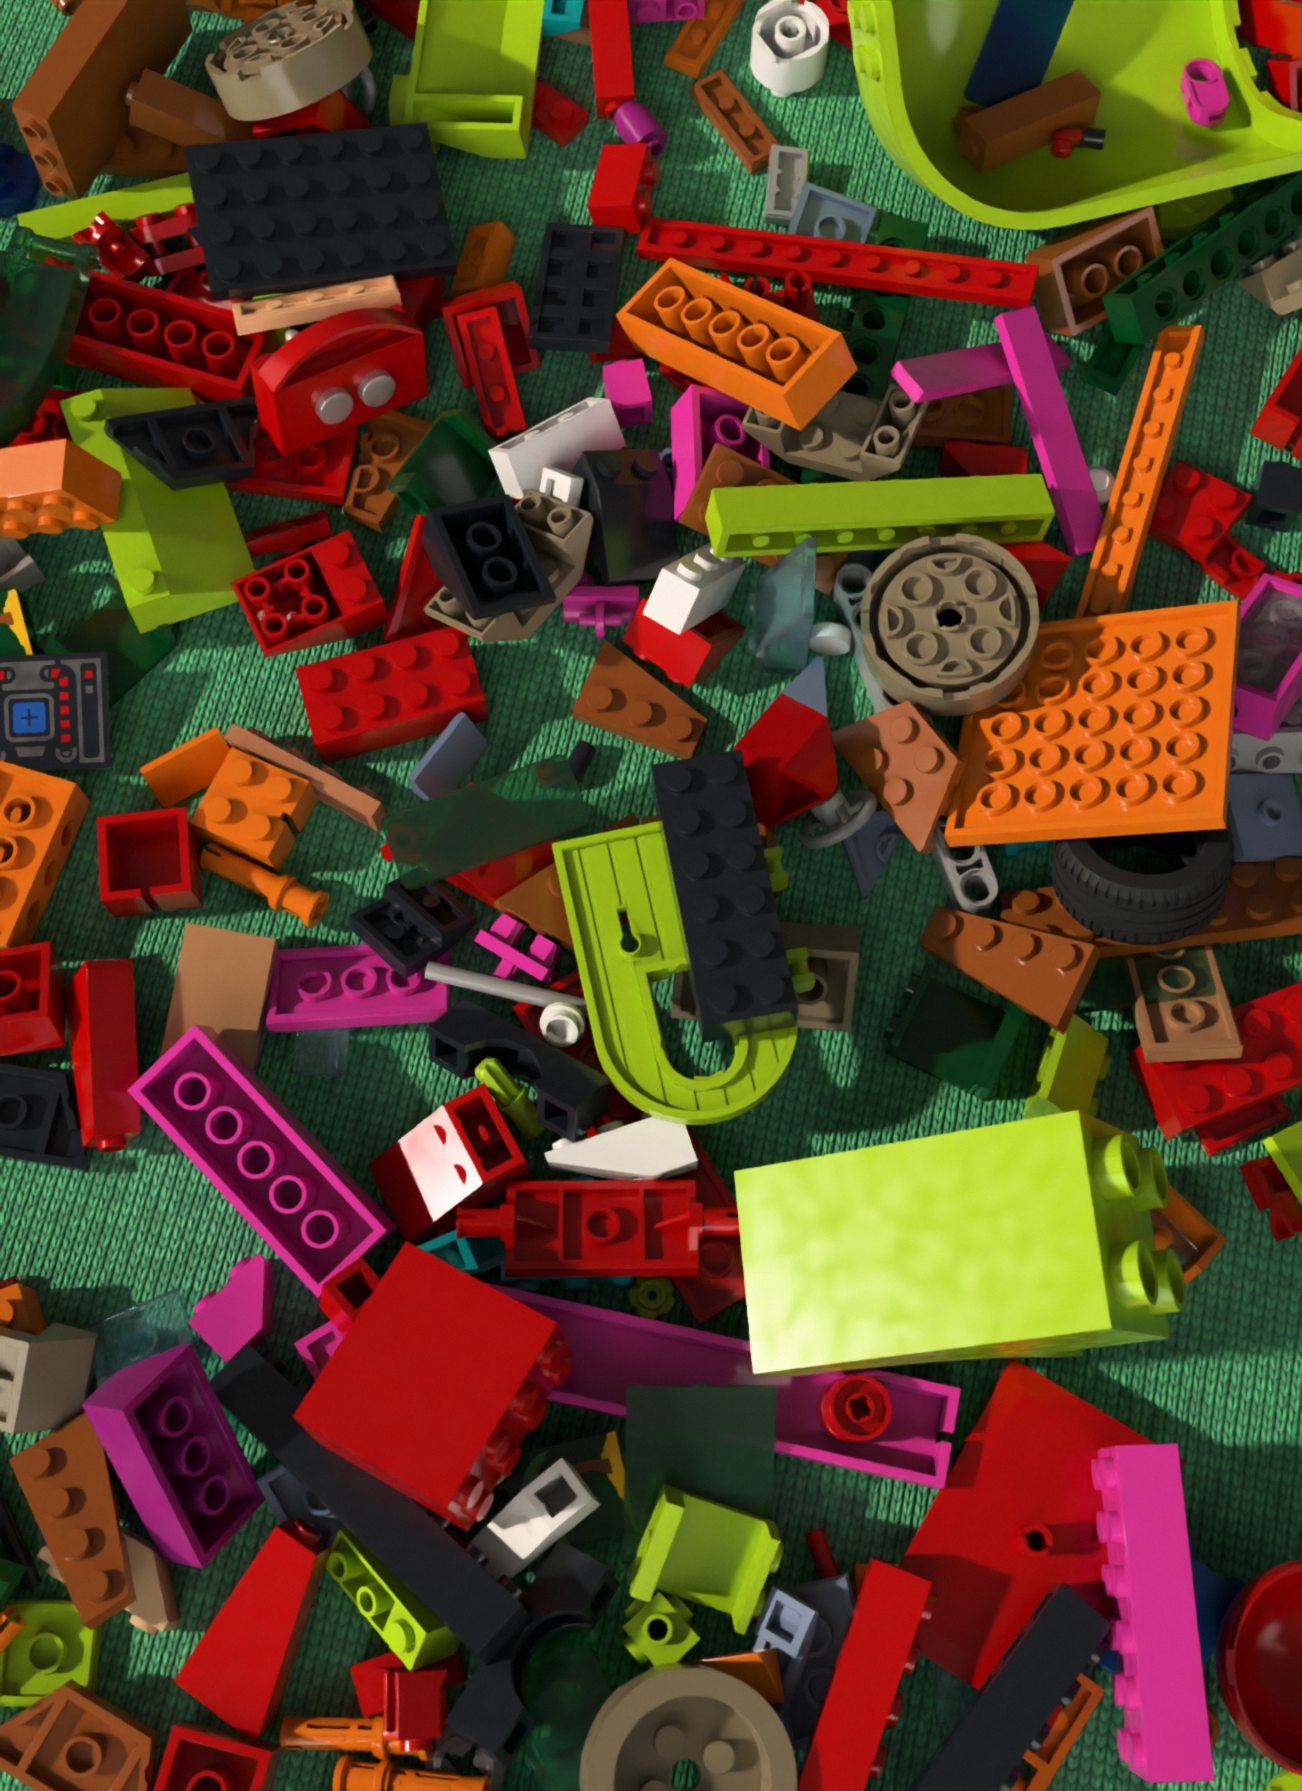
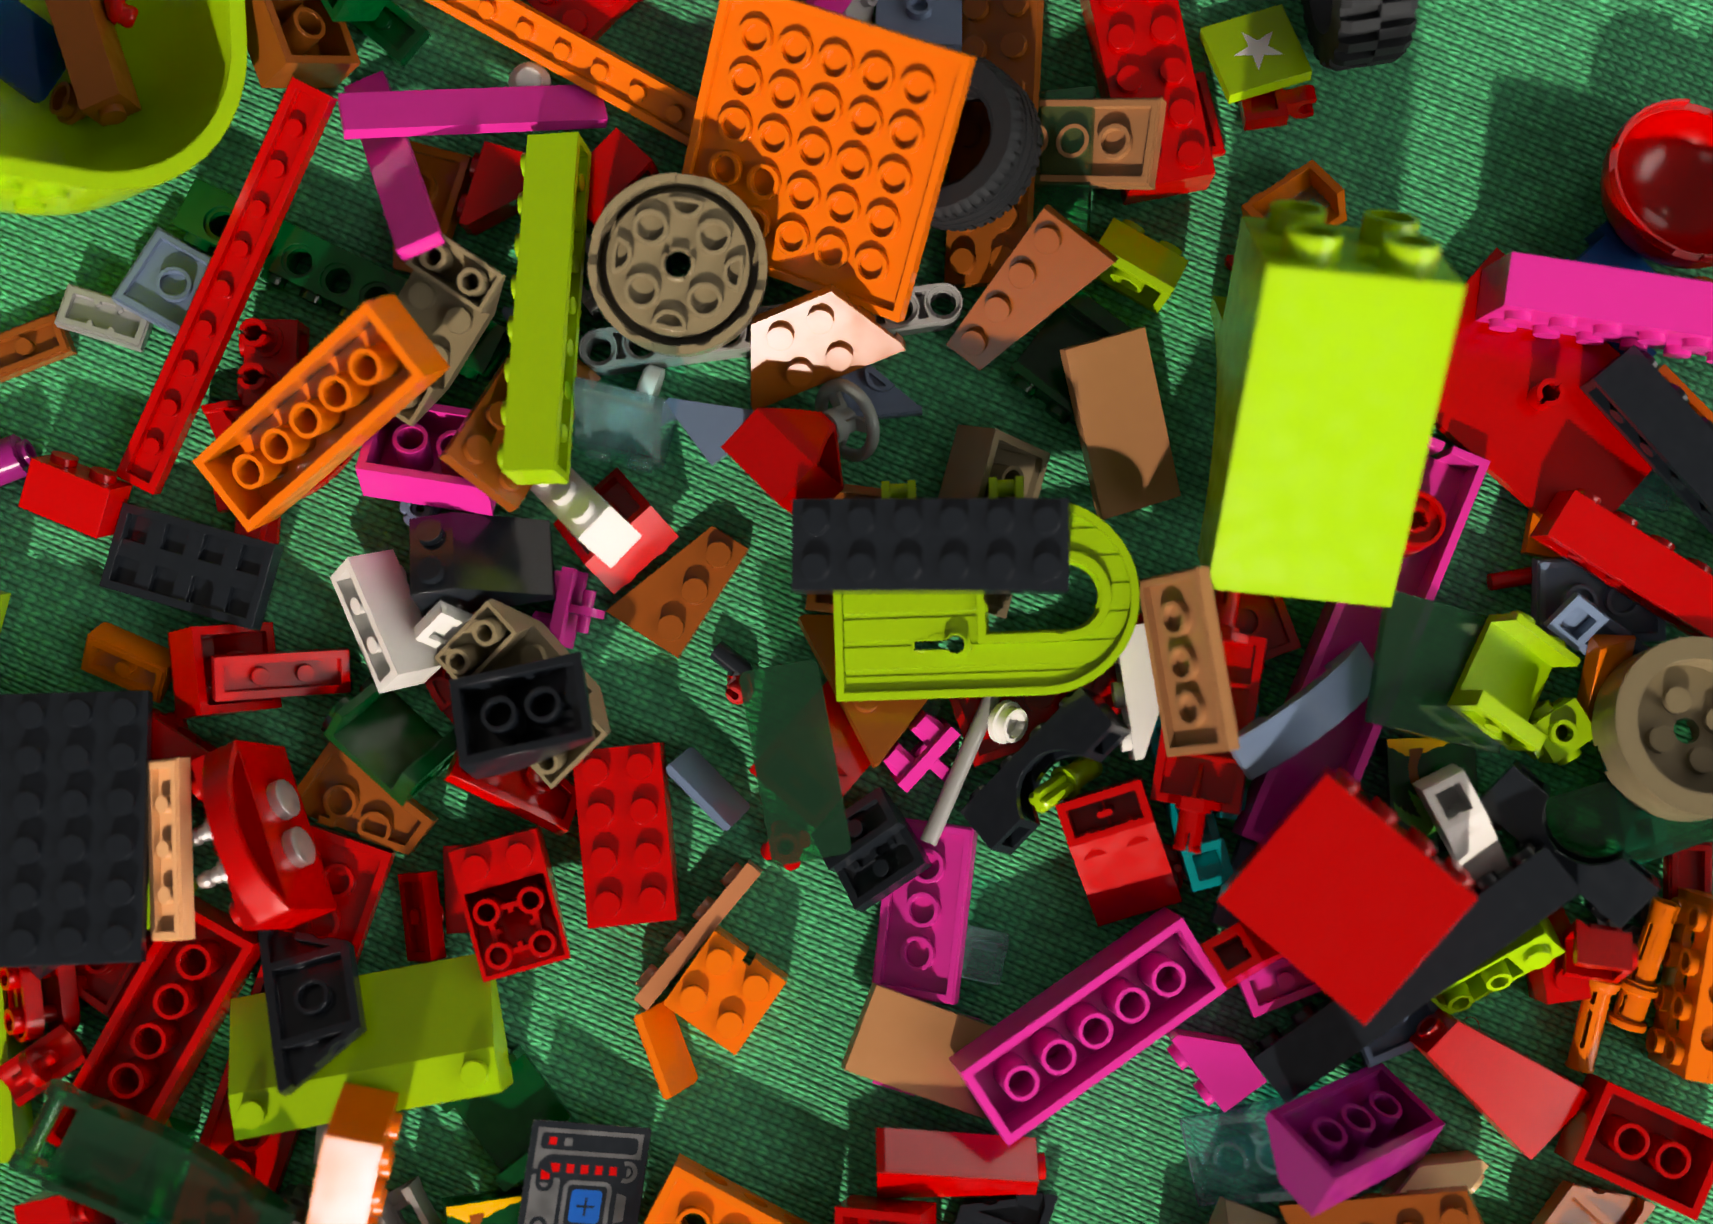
camera: 80 degrees left, 15 degrees up
red piece [97,806,203,918] -> none
orange pin [199,842,330,928] -> none
dark pink brick [602,359,653,428] -> none
lime plate [628,1276,675,1320] -> none
none -> medium nougat tile [1060,327,1181,520]
none -> medium nougat tile [1139,565,1240,757]
none -> sand blue slope [1230,641,1383,780]

